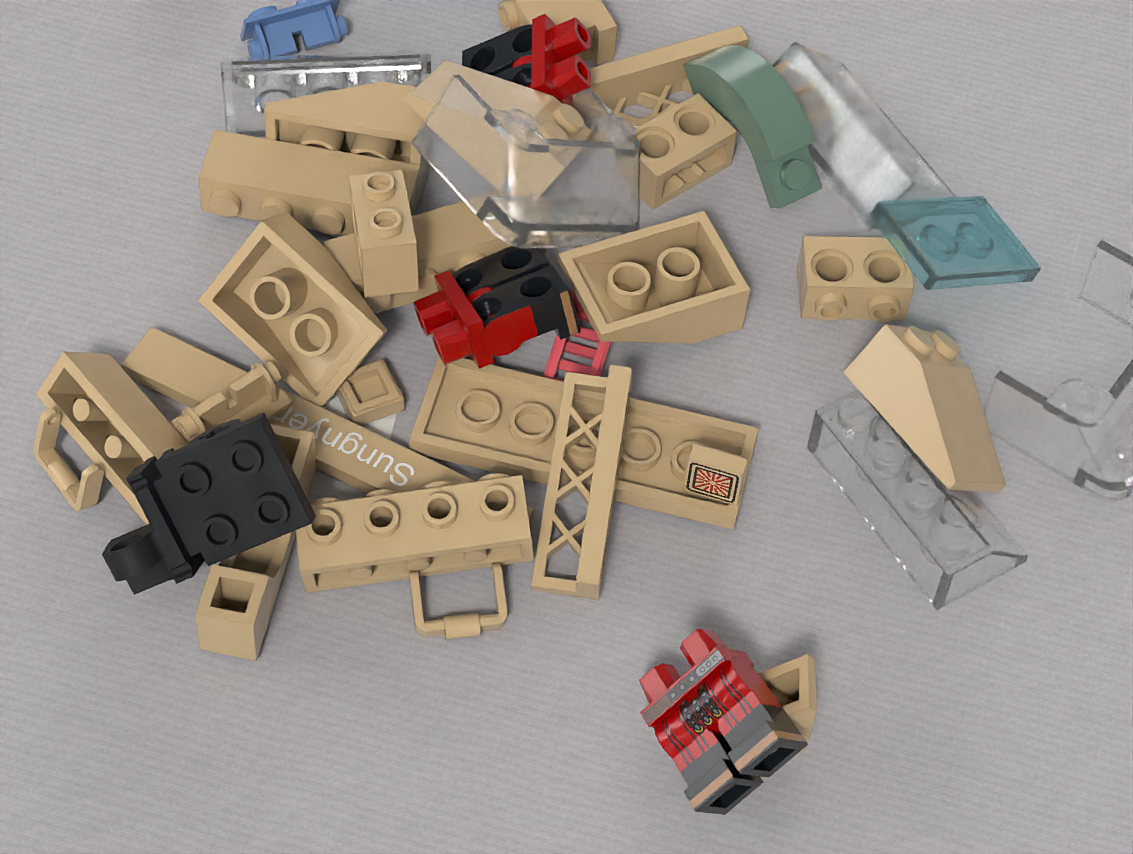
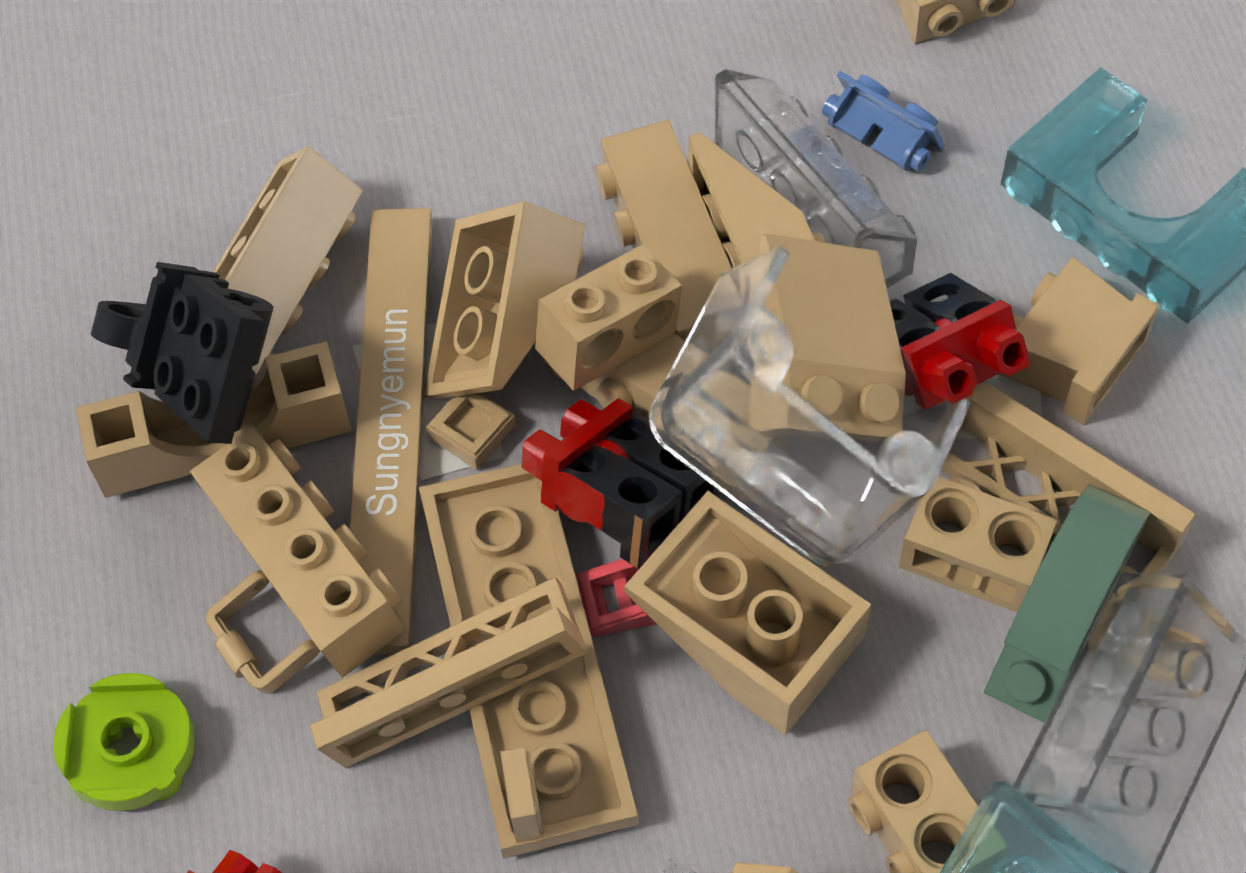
camera: 70 degrees right, 5 degrees up
tan piece [33,407,104,511] -> none
tan hinge [170,361,293,443] -> none
none -> lime plate [53,673,196,811]

